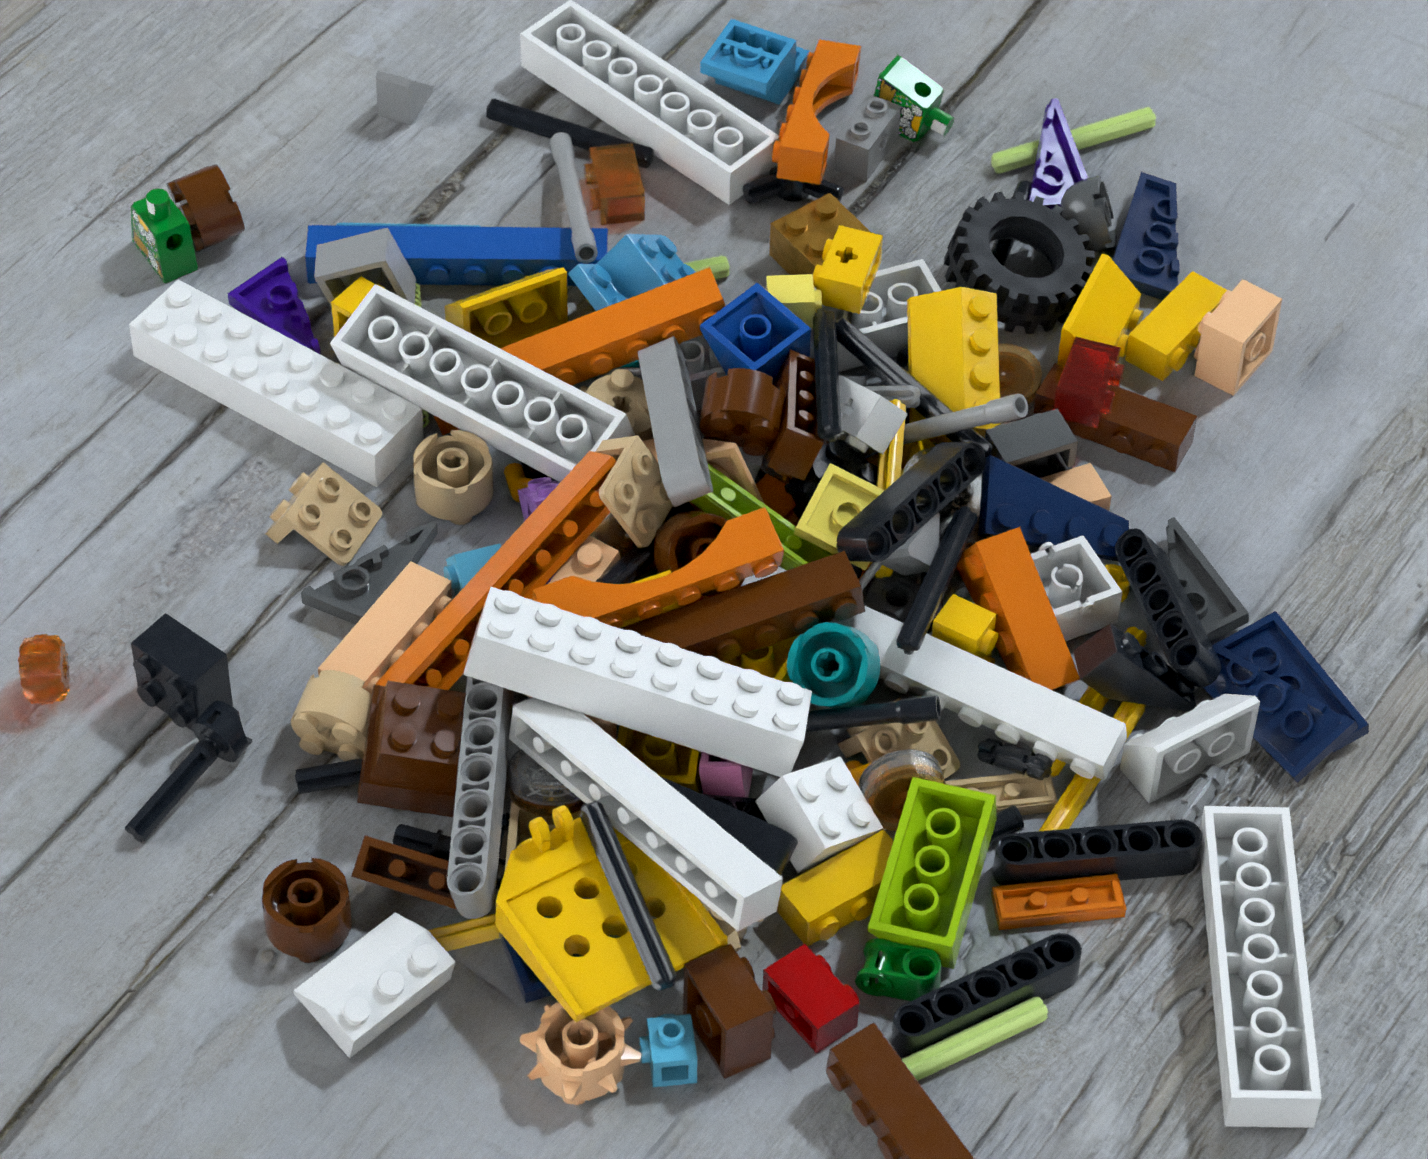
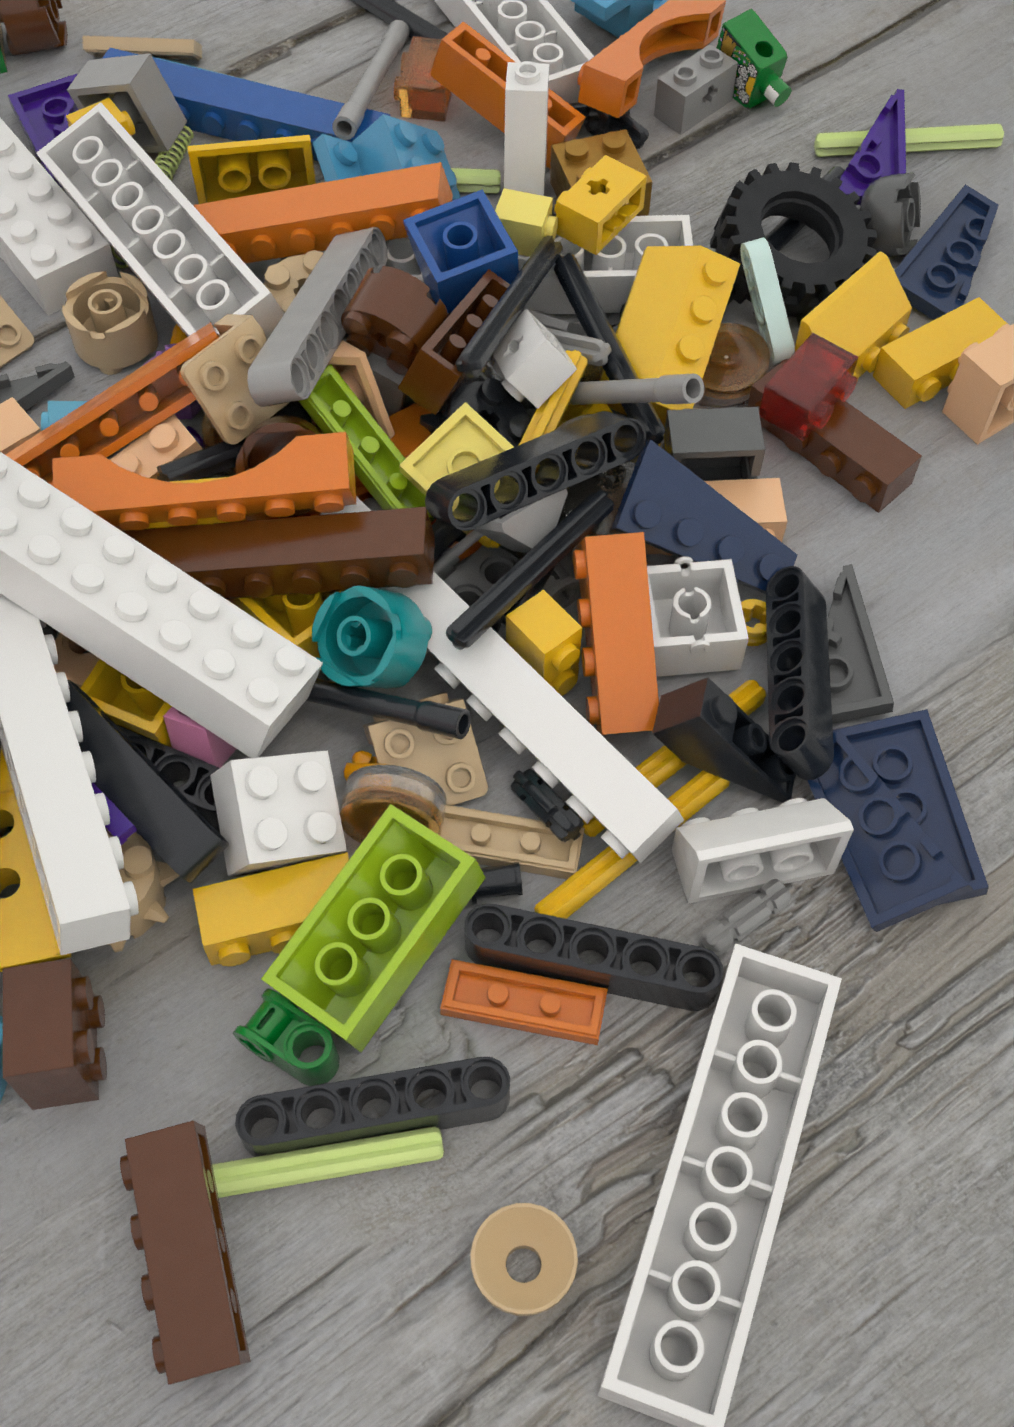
camera: 20 degrees right, 10 degrees up
red brick [762,944,860,1053] -> none
none -> tan tile [82,36,202,60]
none -> orange brick [430,21,586,169]
none -> tan piece [471,1203,578,1316]
none -> white slope [504,61,549,196]
none -> light aqua beam [740,237,795,367]

